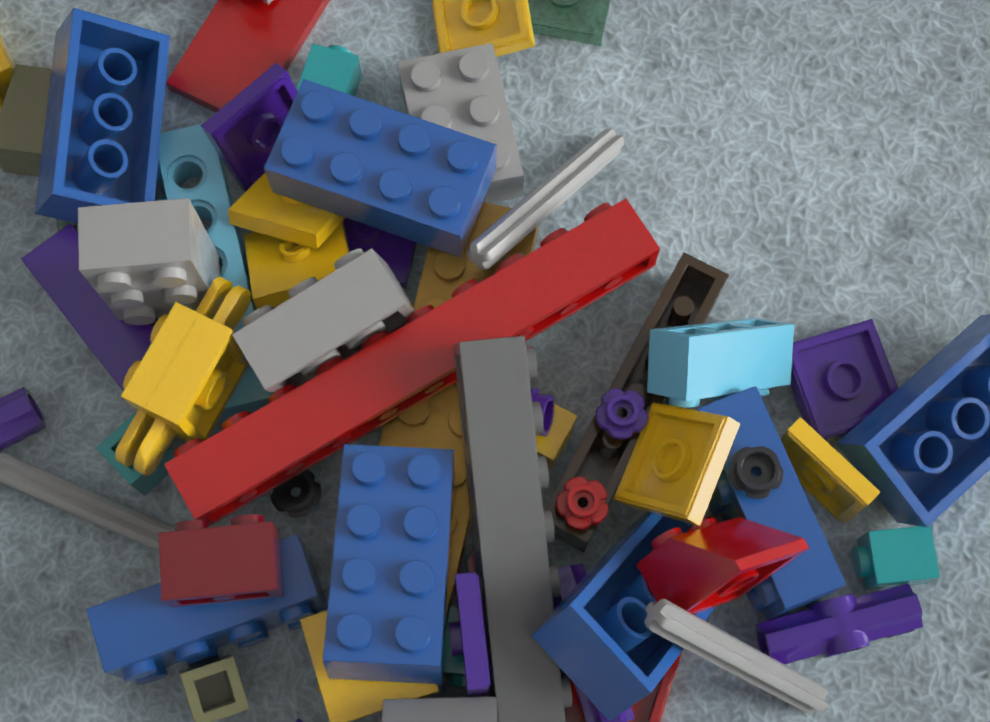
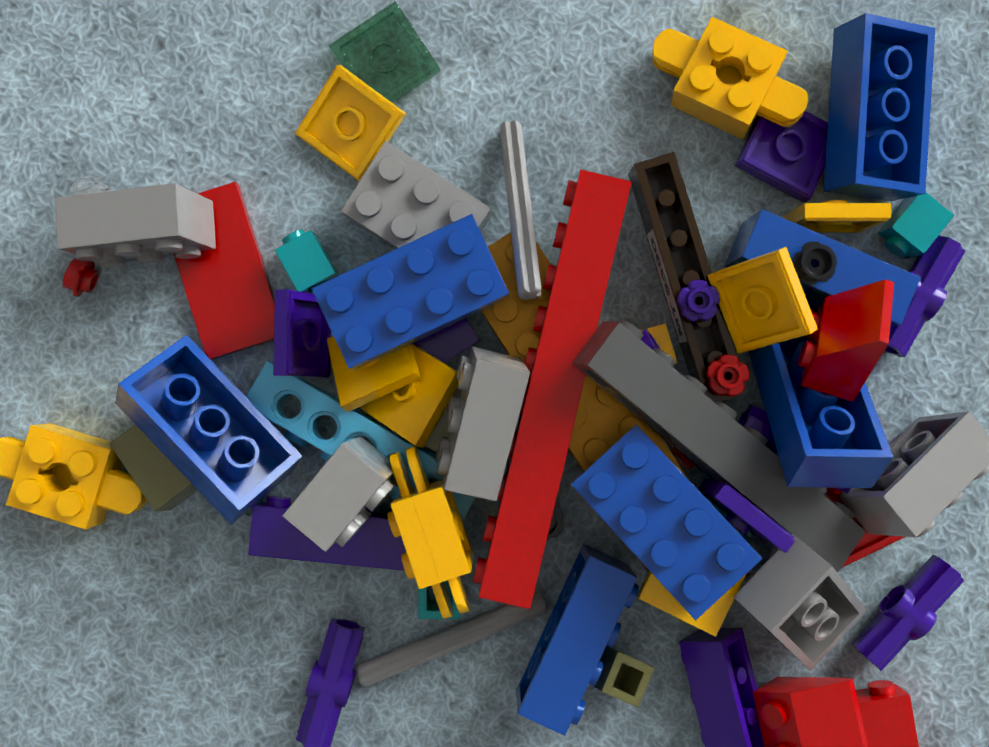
camera: 40 degrees left, 15 degrees up
dark red brick [159,514,284,608] -> none
light grey axle [644,599,828,714] -> none
medium azure brick [647,318,794,408] -> none
none -> yellow brick [652,17,808,140]

